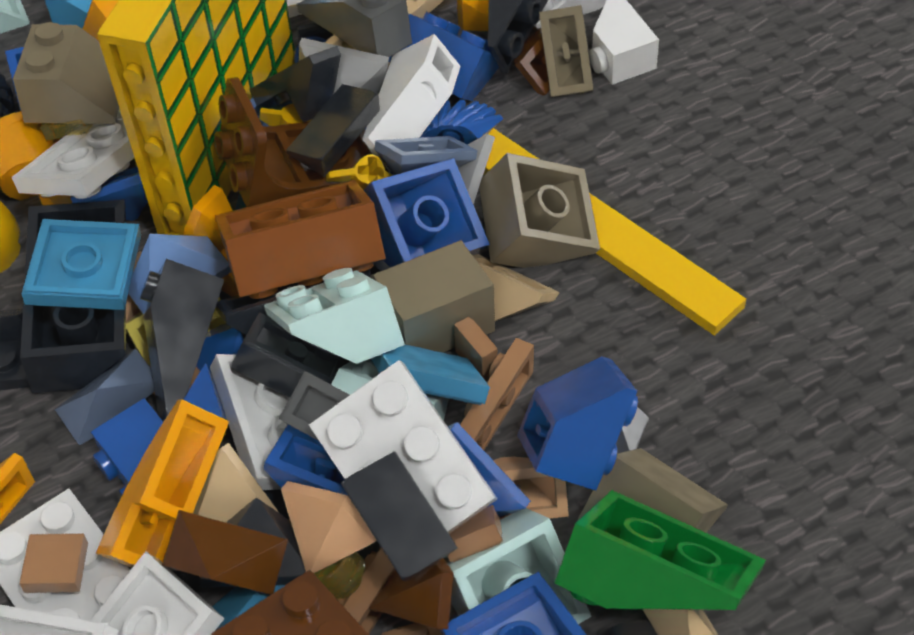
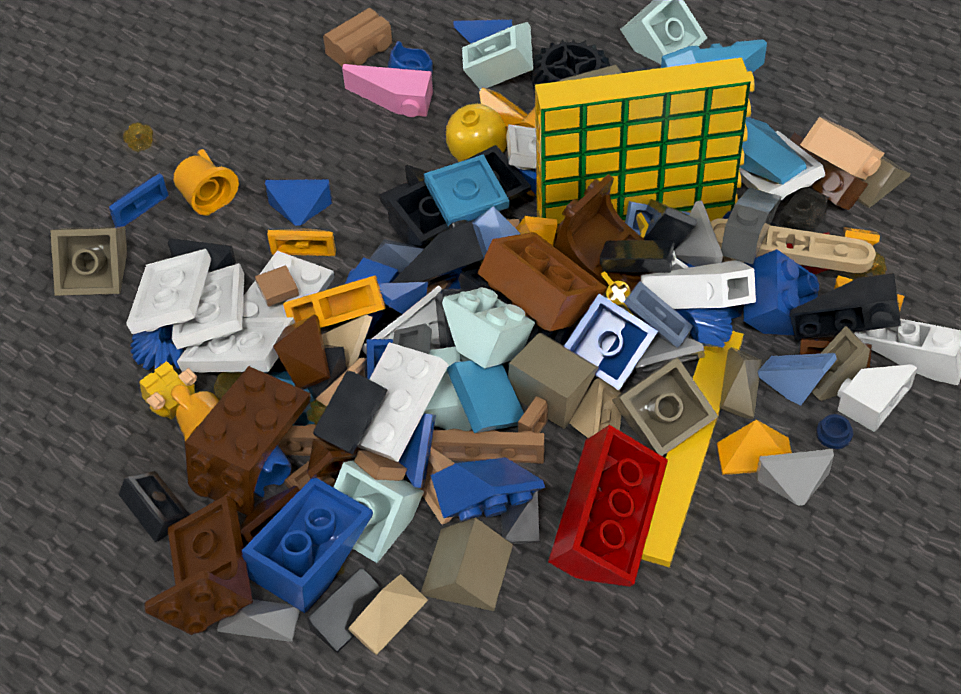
camera: 65 degrees right, 0 degrees up
green slope [554,490,766,610] -> none
none -> red slope [548,424,668,587]
none -> light orange slope [717,420,792,475]
none -> dark tan slope [719,347,762,419]
none -> light grey slope [756,449,834,505]
none -> medium blue slope [757,353,837,405]
none -> dark blue plate [816,414,853,449]

